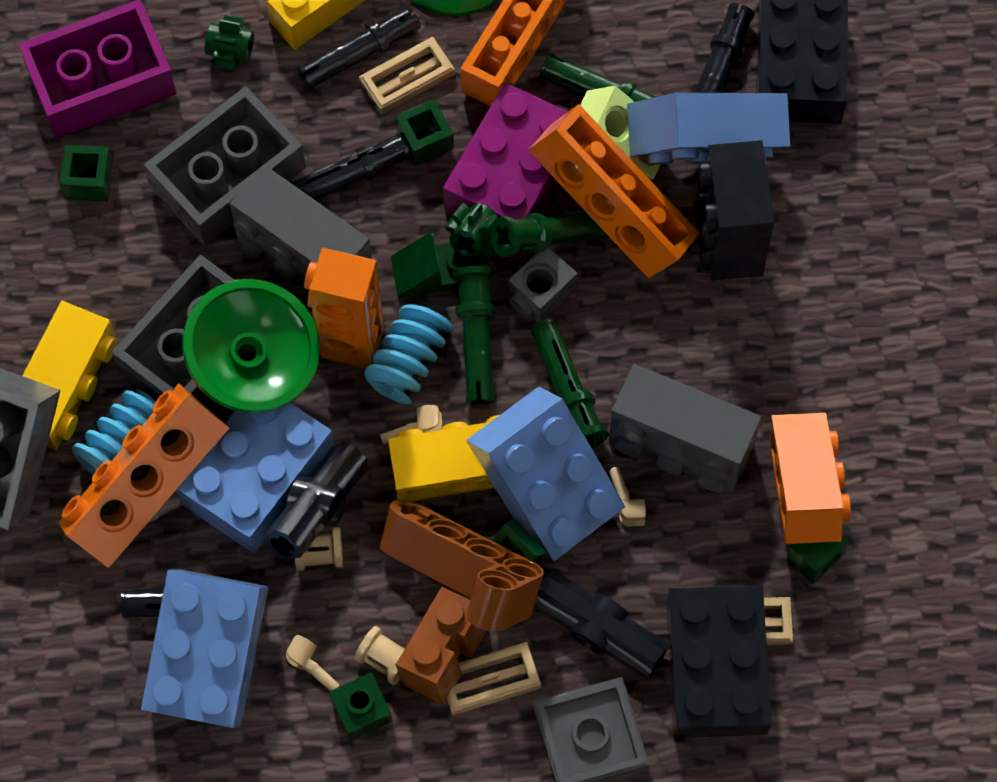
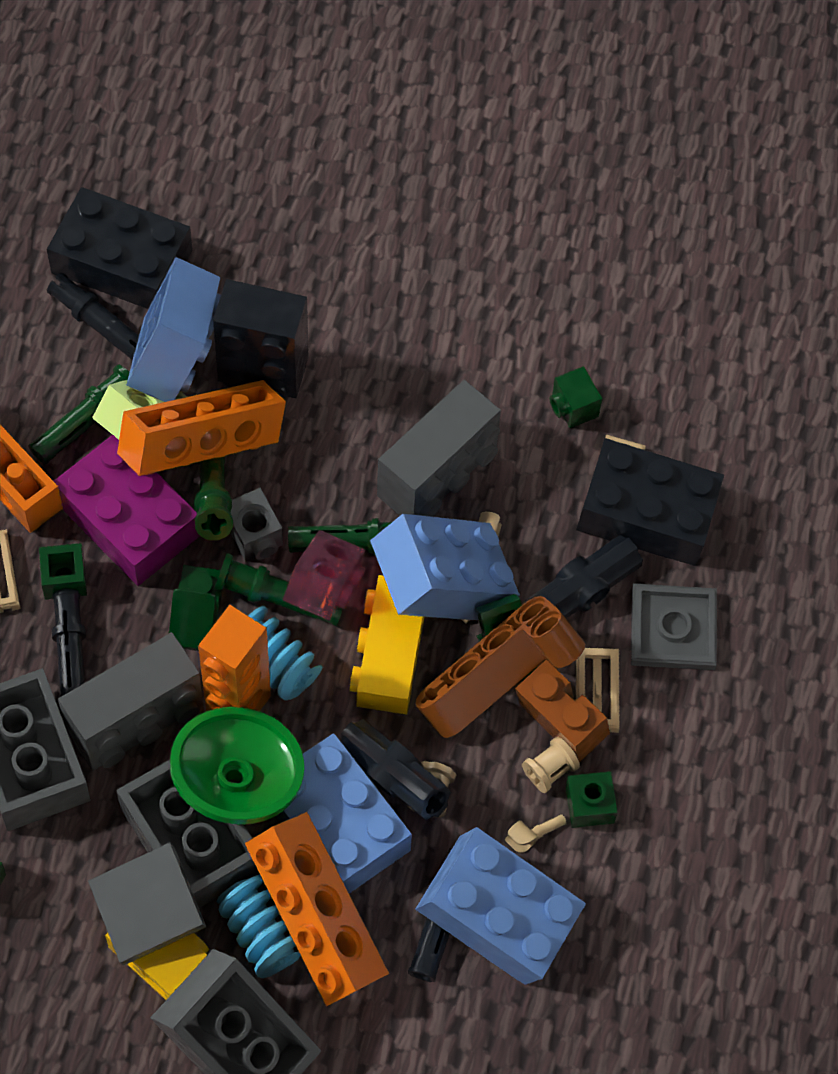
camera: 75 degrees left, 5 degrees down
tan hand [380,405,442,445] -> none
dark green gear [445,203,498,258] -> none
brick [770,413,851,544] -> none
none -> dark grey tile [88,842,206,965]
none -> clear pink brick [283,530,366,621]

